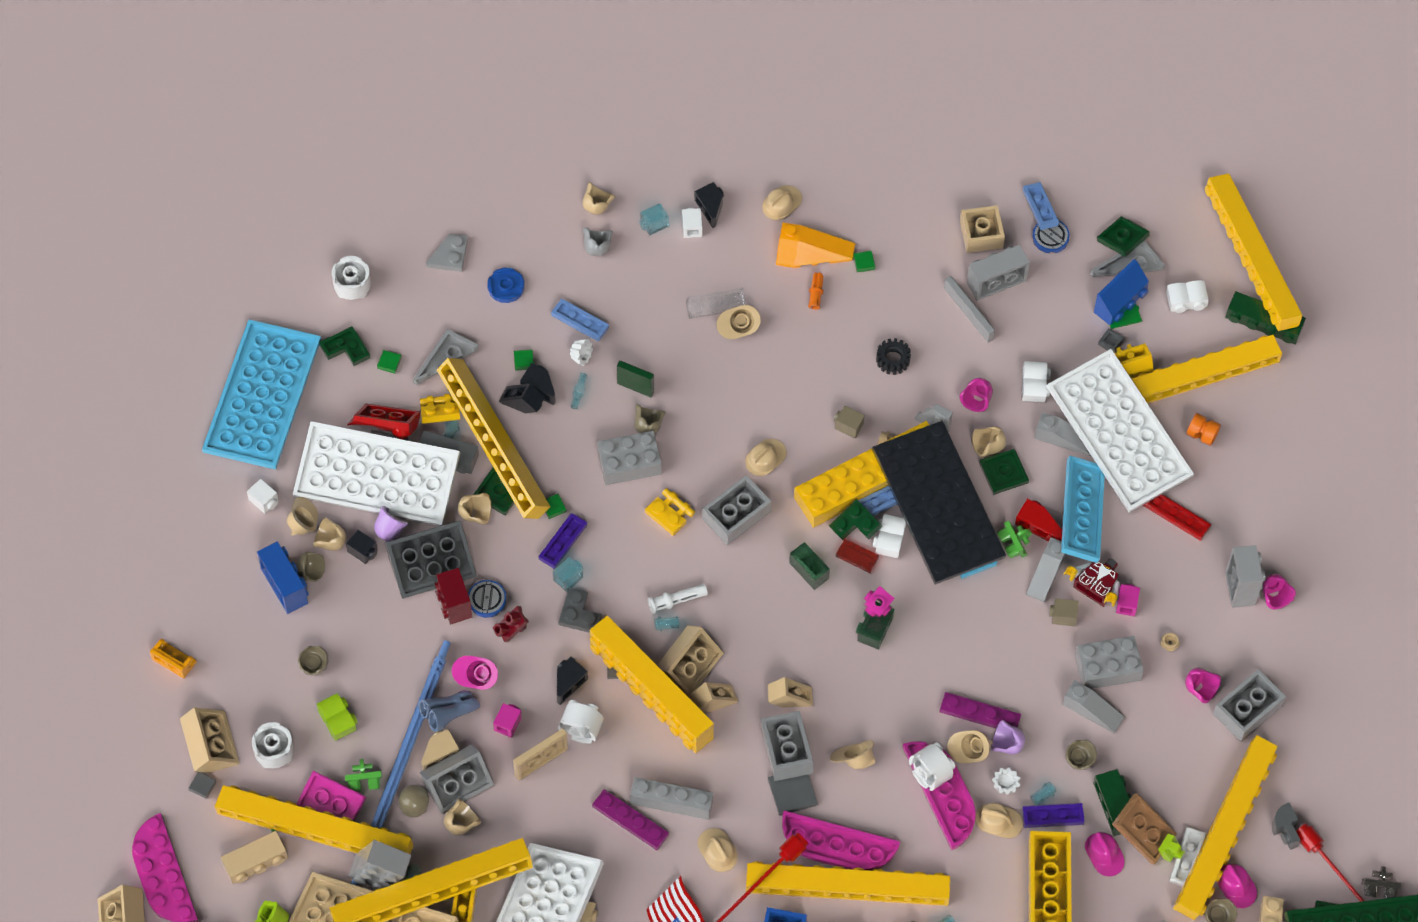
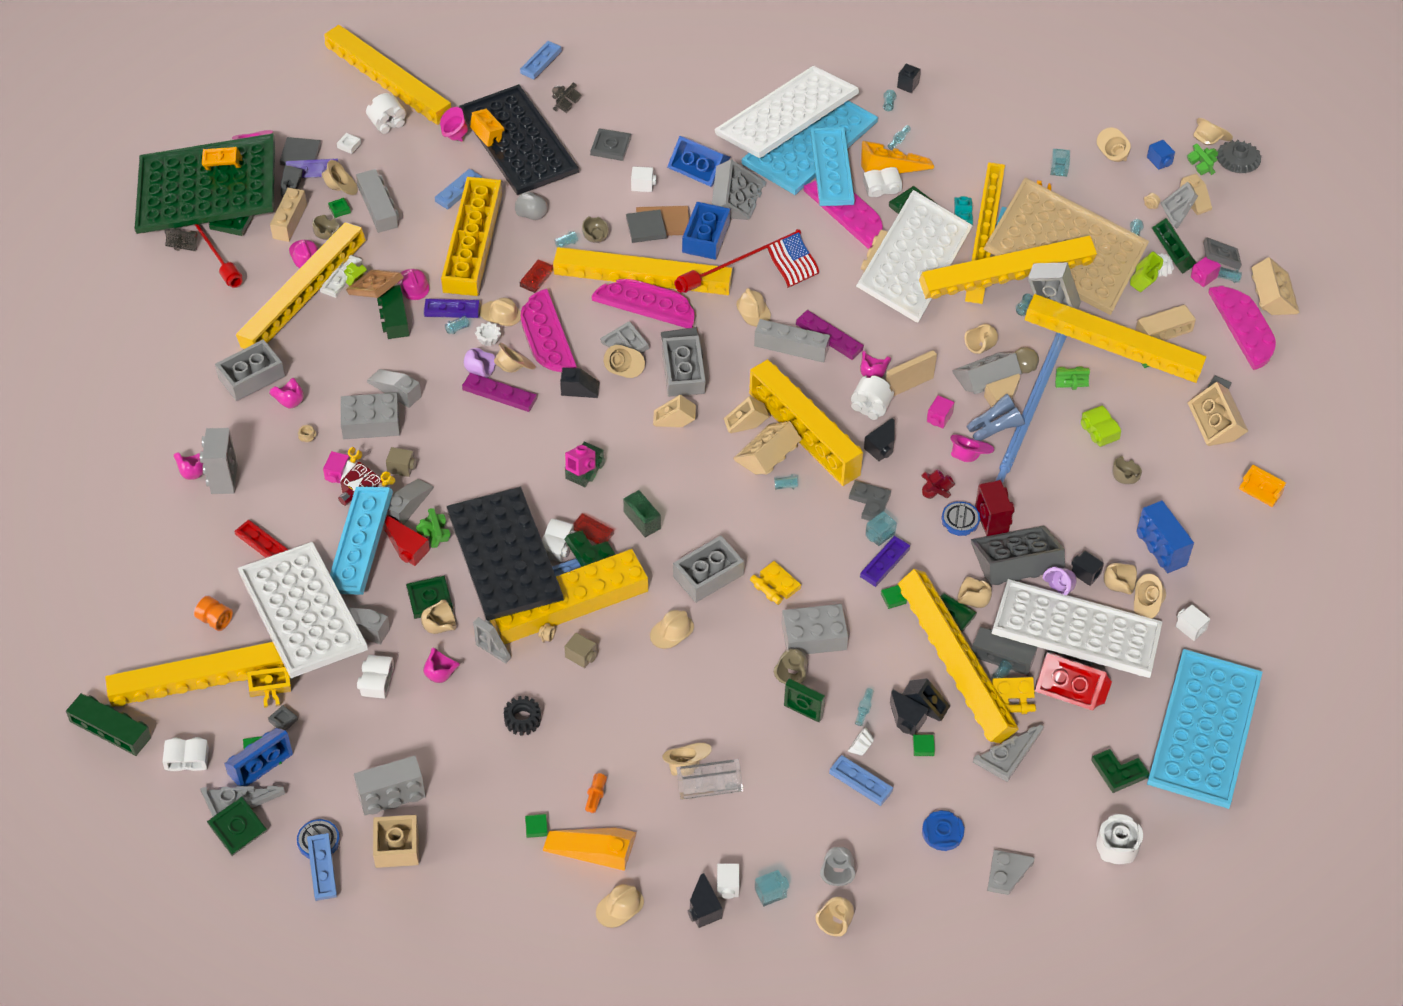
camera: 175 degrees left, 10 degrees down
white brick [252,722,294,769] -> none
dark tan hair [296,552,325,582] -> none
dark pink tile [296,771,367,822] -> none
green tile [377,350,402,374] -> none
white pin [647,583,708,614] -> none
white brick [909,742,955,791] -> none
light grey tile [944,276,995,342] -> none
dark tan hair [1065,740,1097,770] -> none
yellow brick [1205,173,1302,331] -> none
dark grey brick [1272,802,1300,850] -> none
none -> clear red plate [519,259,553,293]
none -> black slope [560,367,600,398]
none -> light grey wing [600,321,649,353]
none -> dark pink hair [860,351,891,378]

